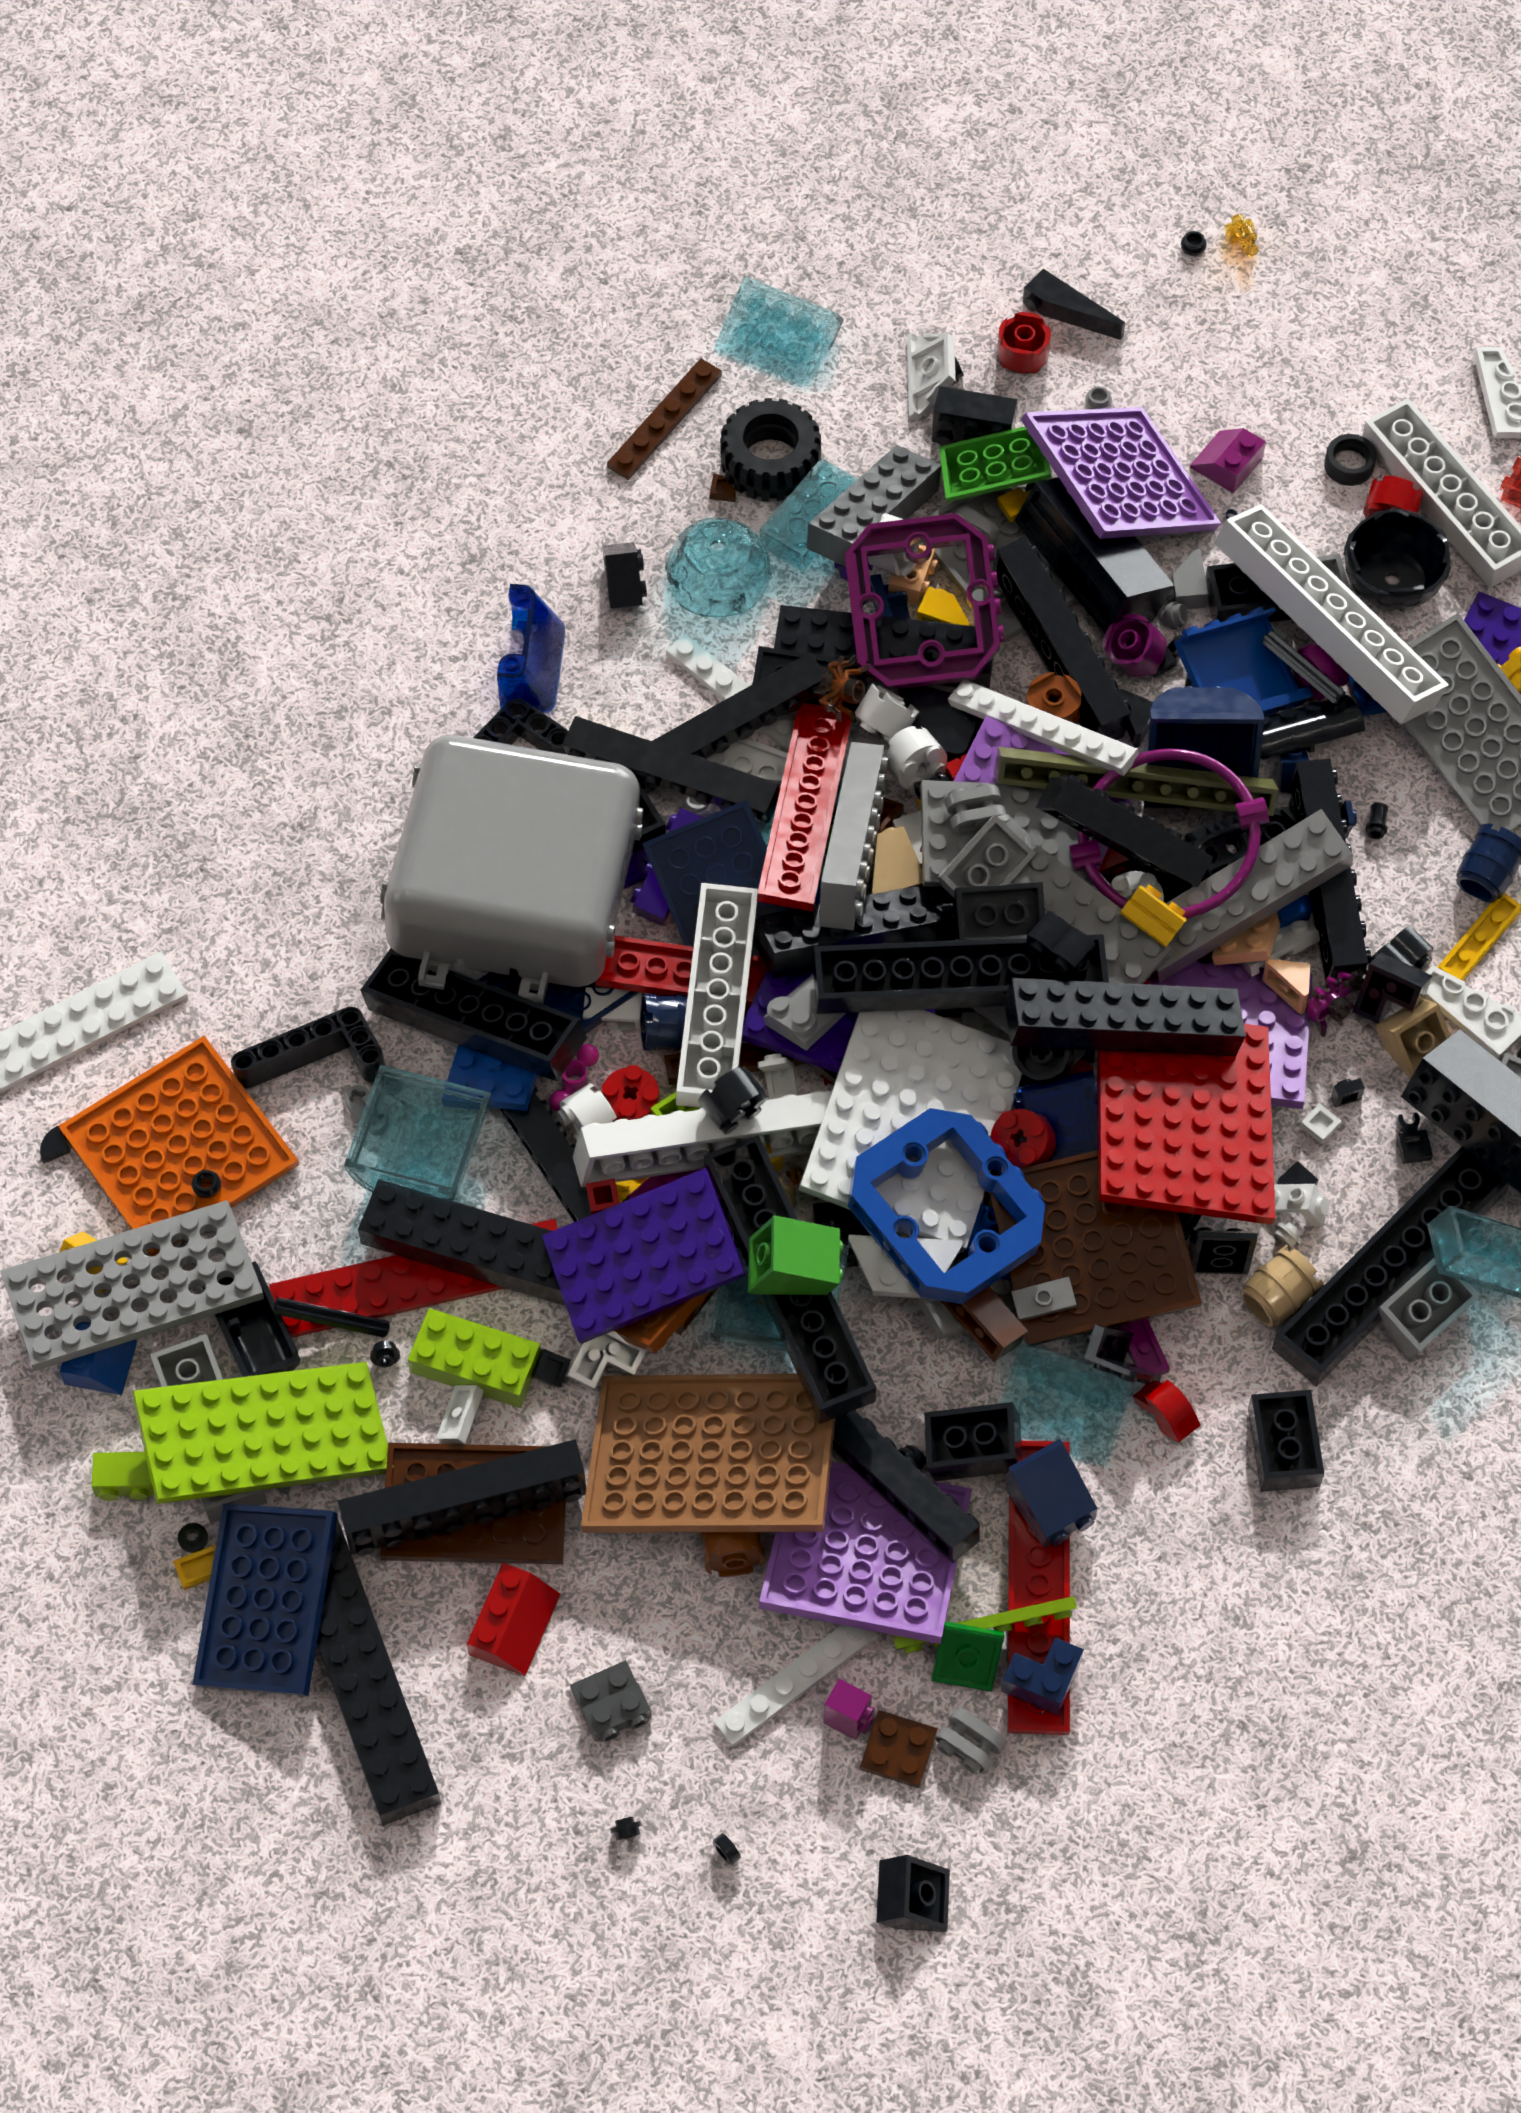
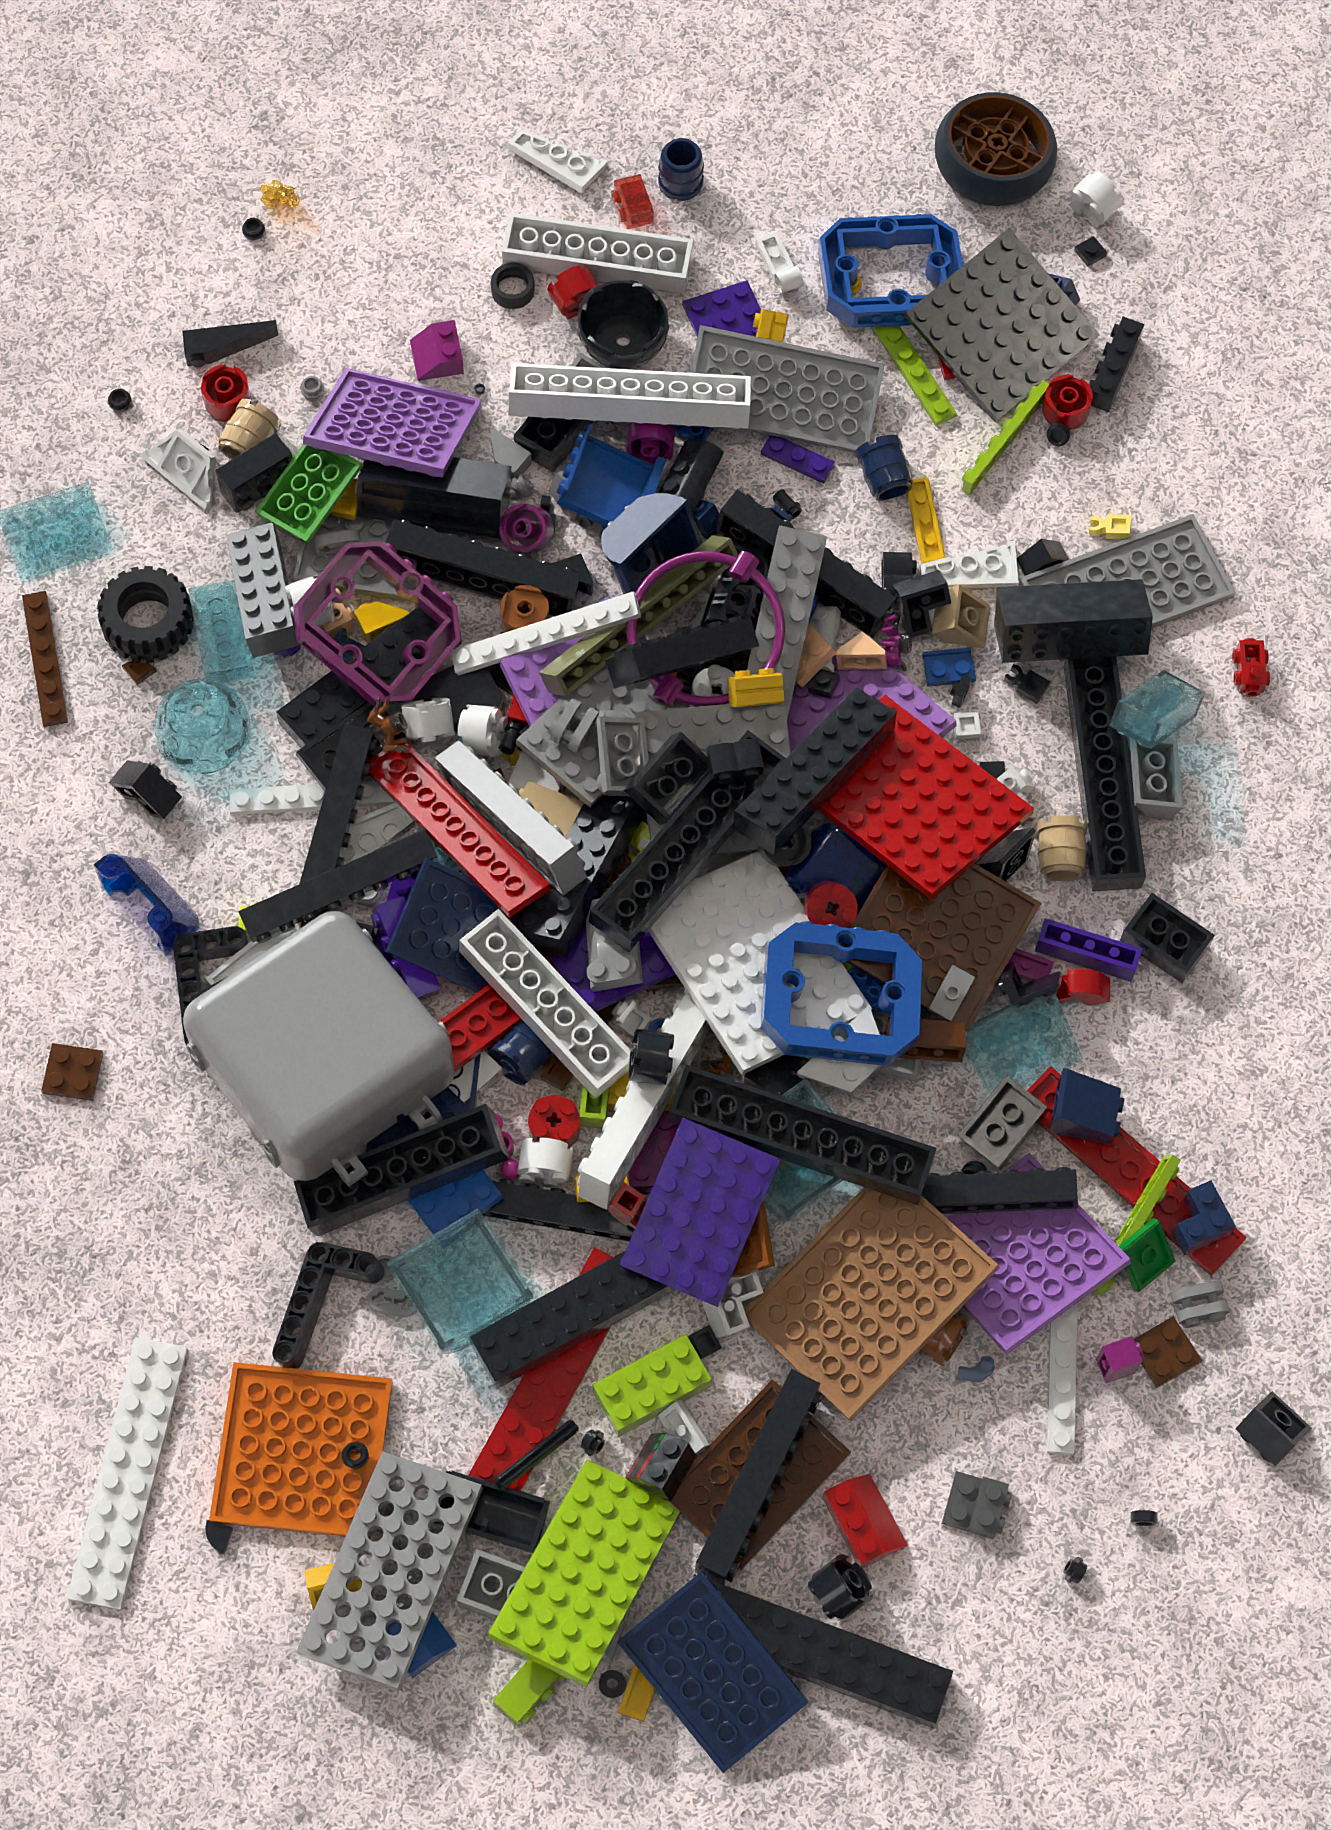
camera: 50 degrees left, 5 degrees up
bright green slope [748,1215,843,1295] -> none
black axle [1262,631,1346,705] -> none
none -> reddish brown plate [41,1043,104,1101]
none -> black plate [108,388,132,412]
none -> tan piece [218,399,281,460]
none -> black slope [625,1433,697,1502]
none -> dark purple plate [761,435,835,484]
none -> black plate [807,669,840,699]
none -> black brick [808,1554,873,1619]
none -> blue plate [922,647,976,687]
none -> sand blue arm [957,1356,995,1382]
none -> dark purple brick [1034,918,1142,982]

